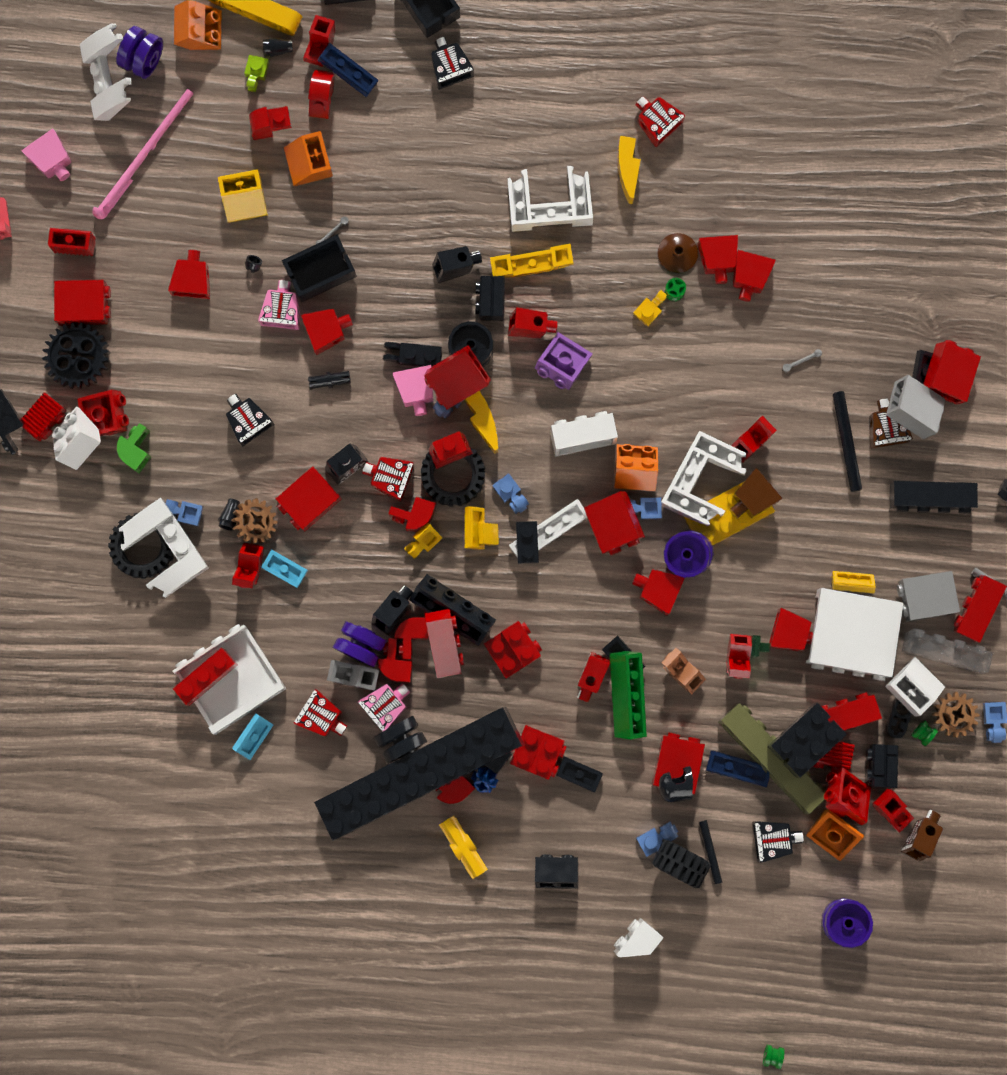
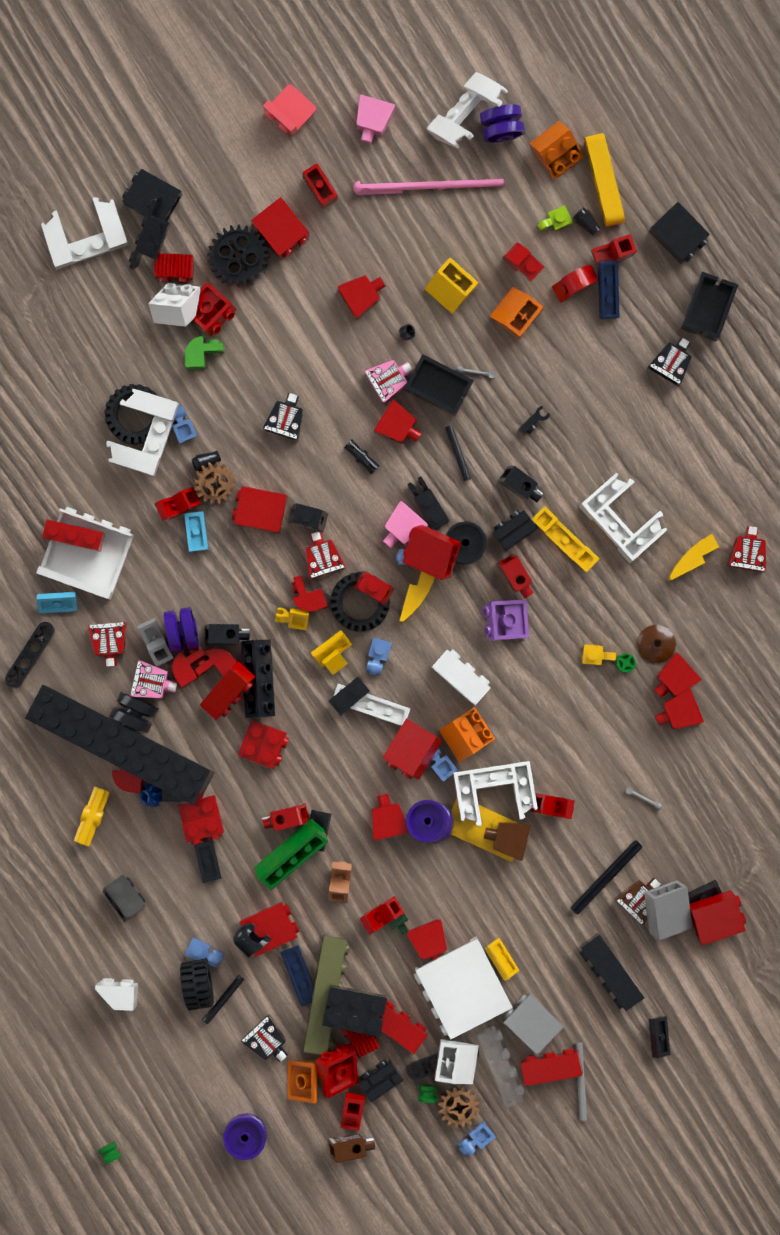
camera: 55 degrees right, 5 degrees up
none -> black beam [5,622,55,687]
none -> black bar [445,425,471,481]
none -> black plate [519,406,550,436]

